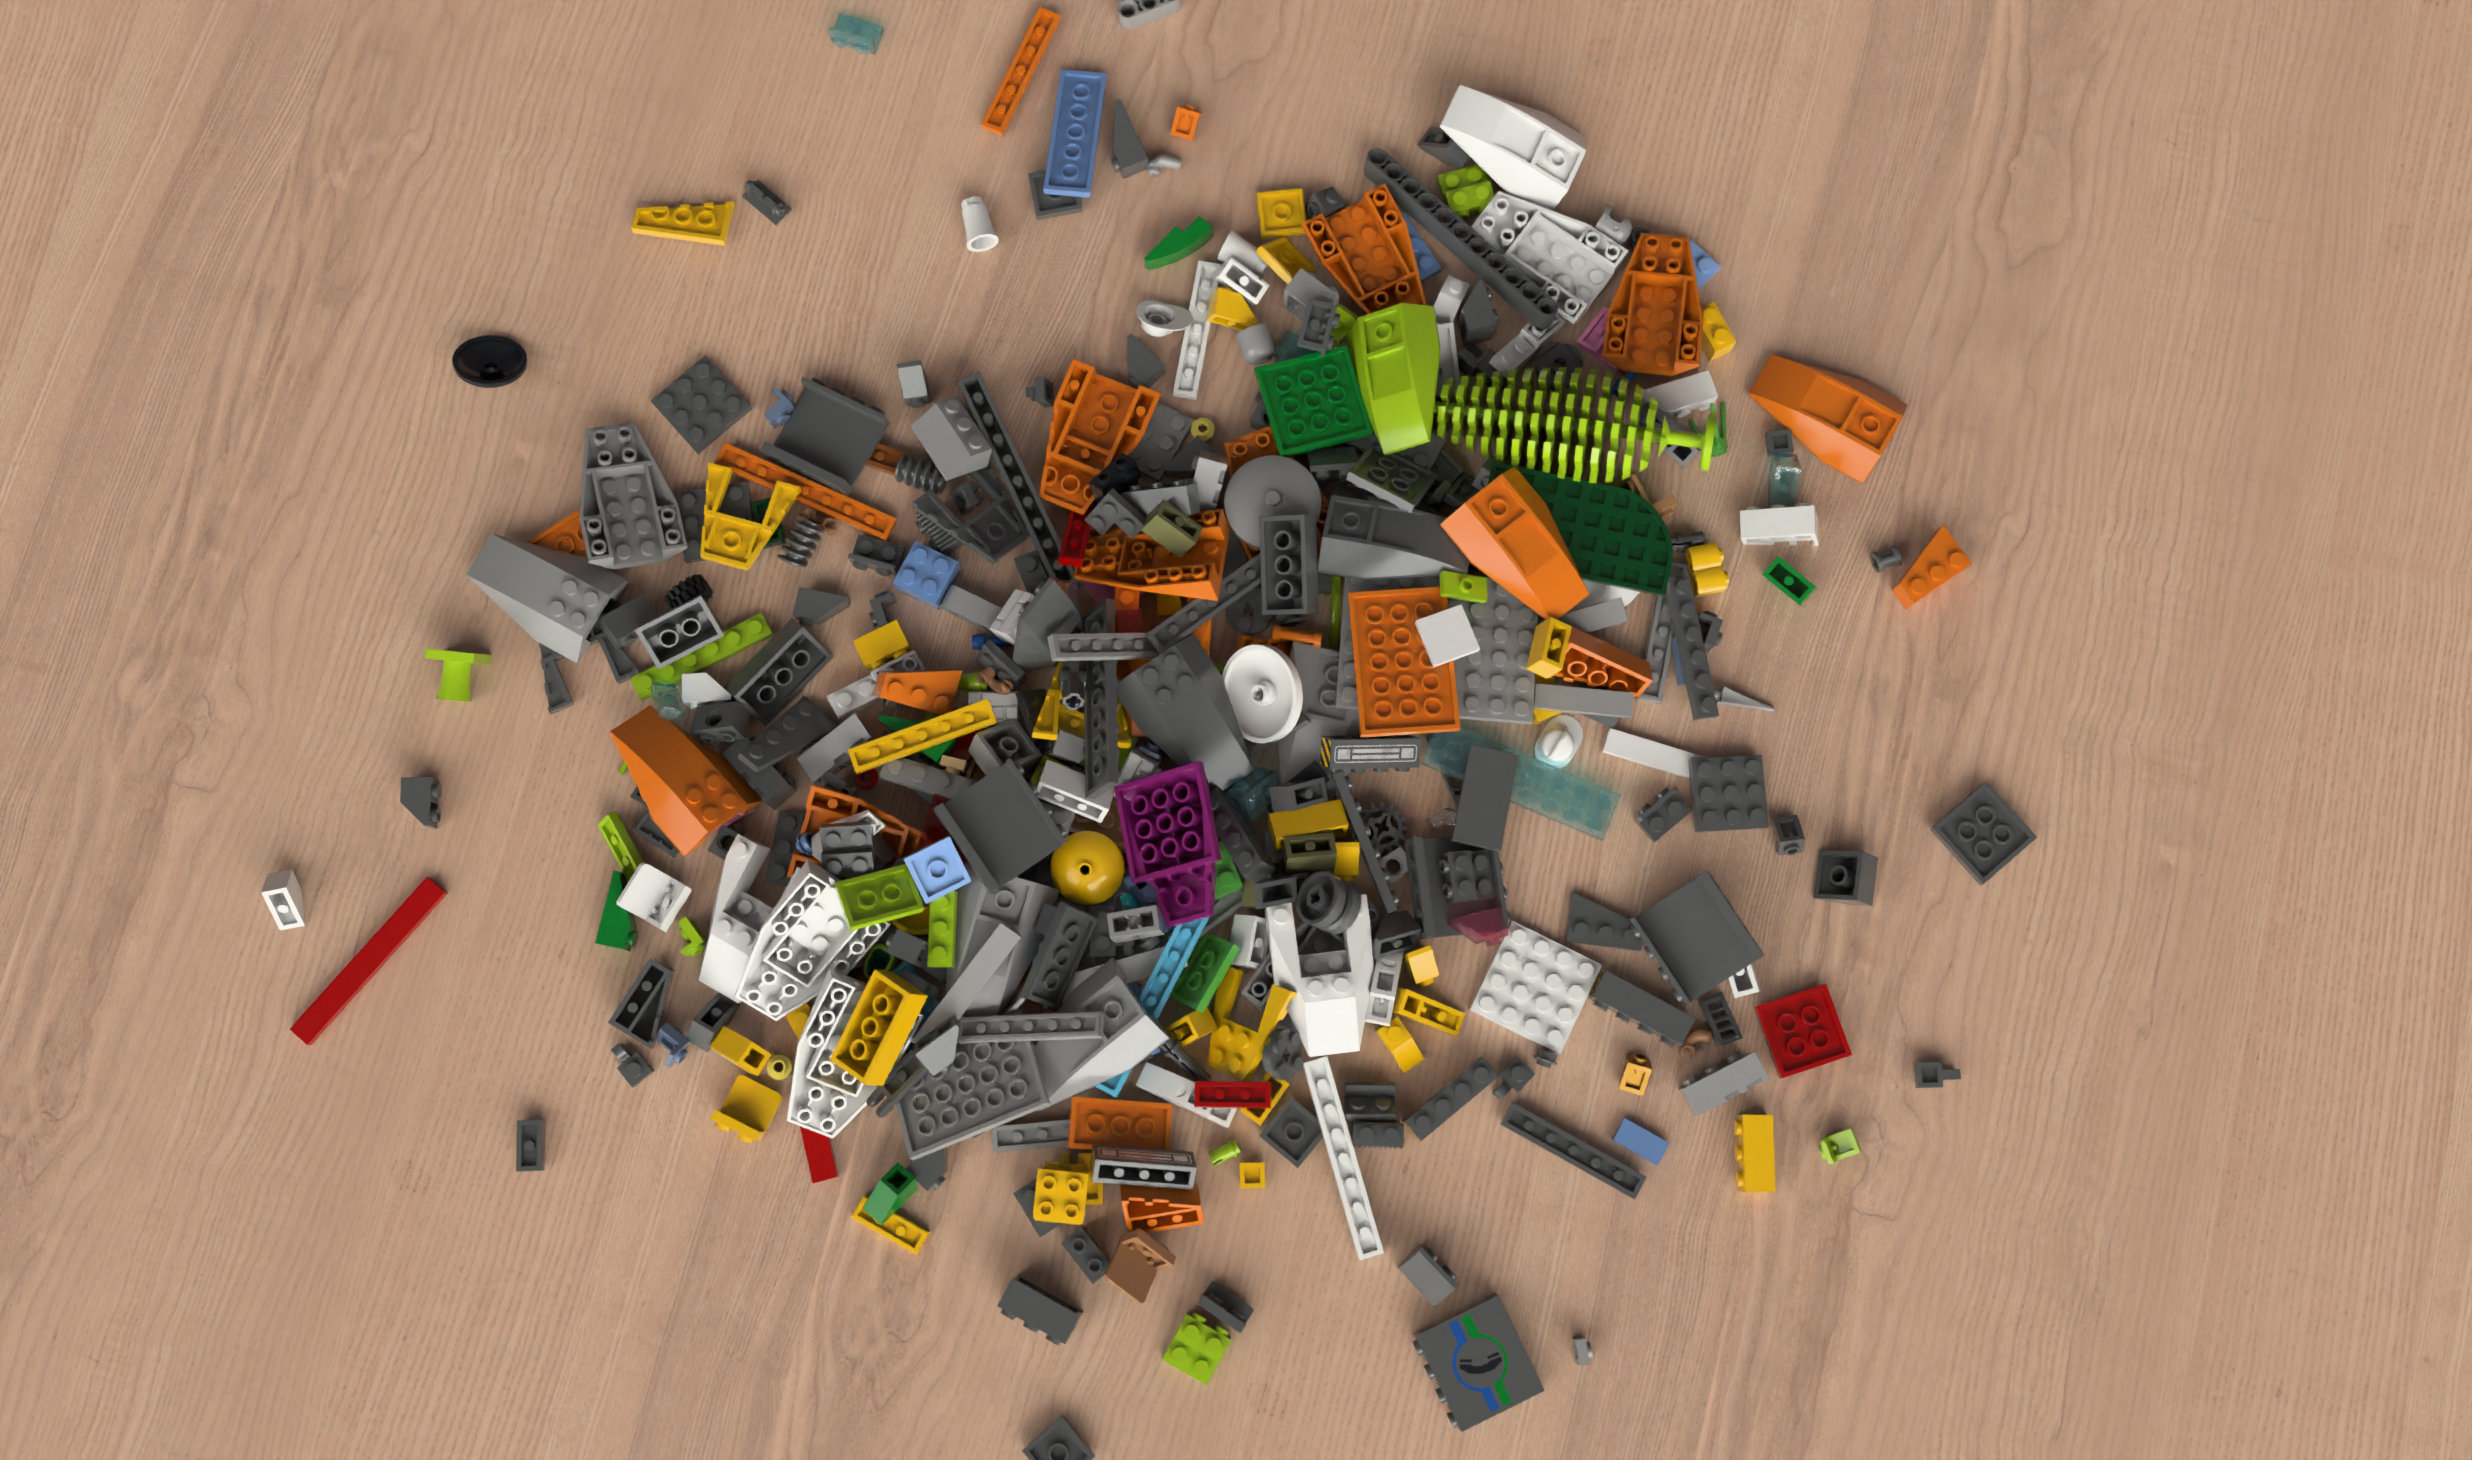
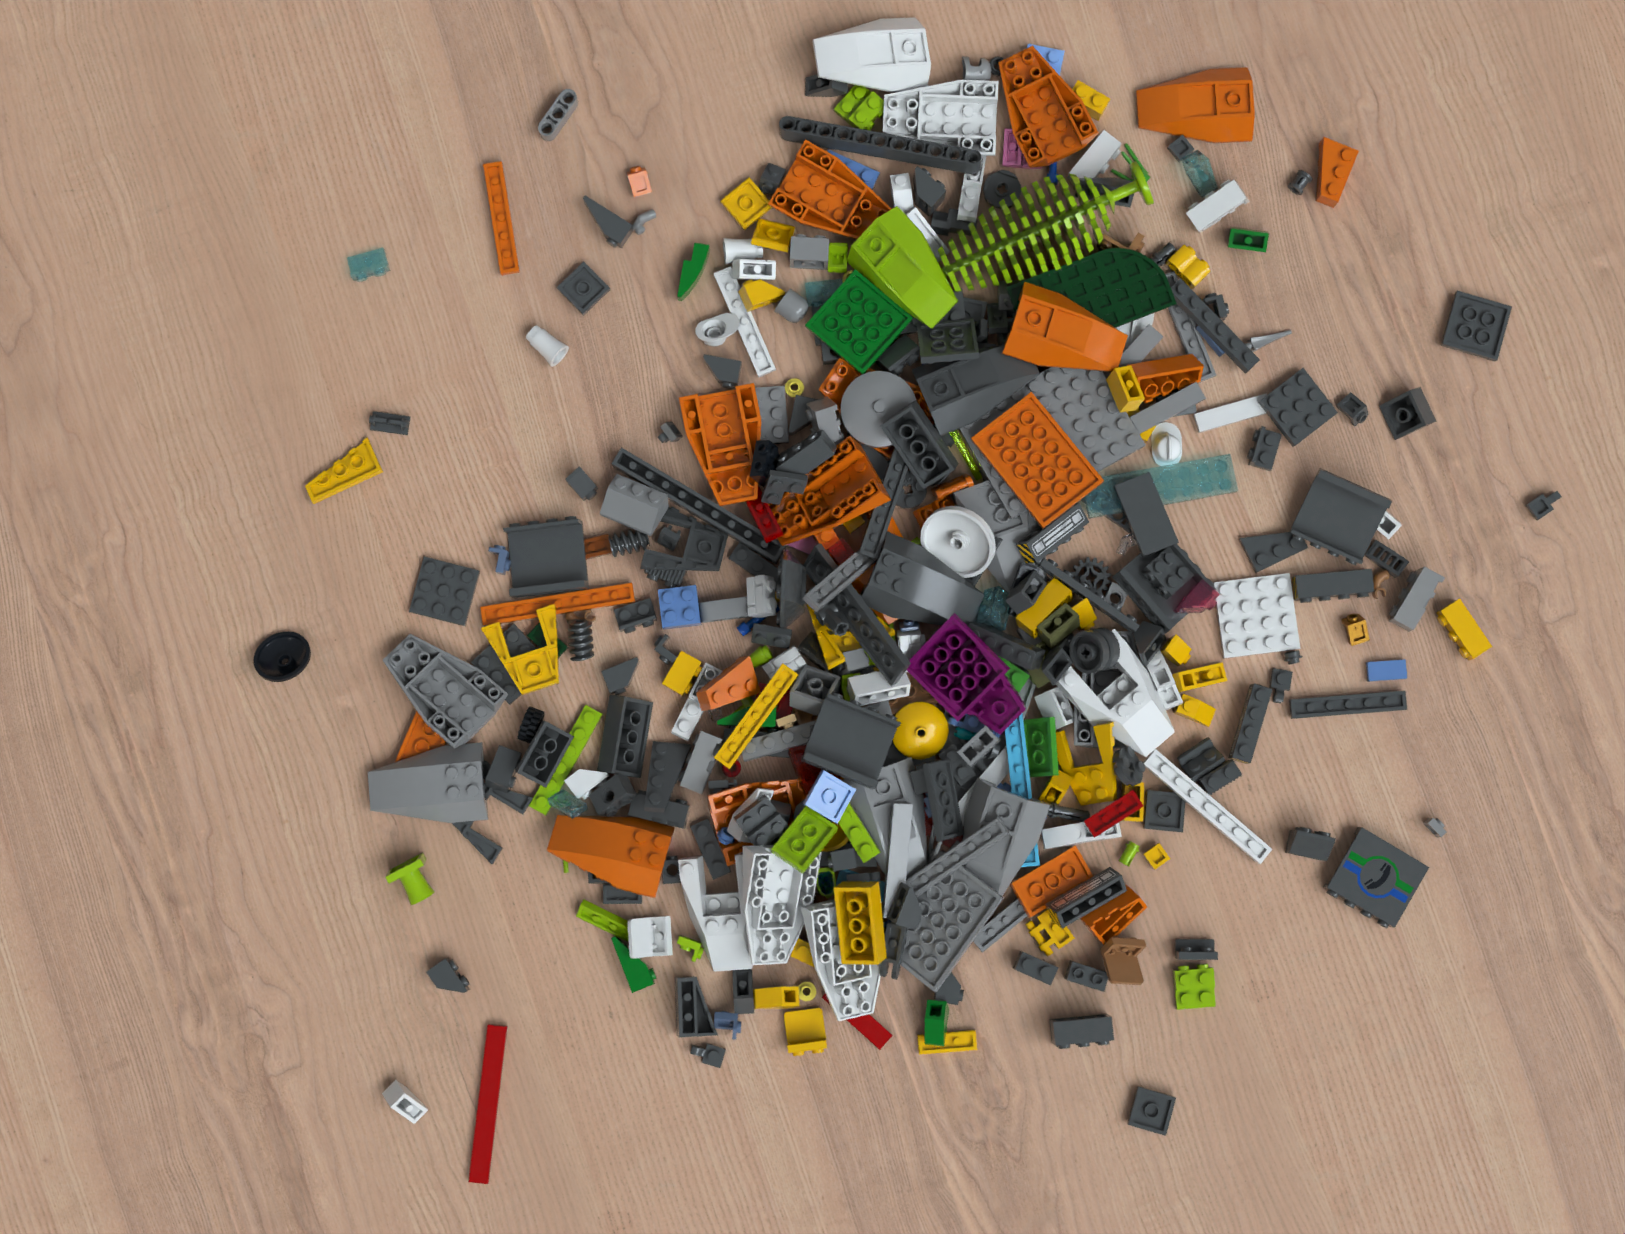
camera: 35 degrees left, 5 degrees up
dark grey plate [516,1119,545,1172] -> none
medium nougat arm [977,667,1013,695] -> none
yellow bracket [1033,1161,1091,1225] -> none
medium blue plate [1043,69,1107,198] -> none
olive brick [1141,499,1203,558] -> none
dark grey bracket [1297,298,1340,357] -> none
white tile [1415,604,1480,668] -> none
lime plate [1440,571,1488,604] -> none
red plate [1754,984,1852,1079] -> none
lime bracket [1819,1127,1862,1164] -> none

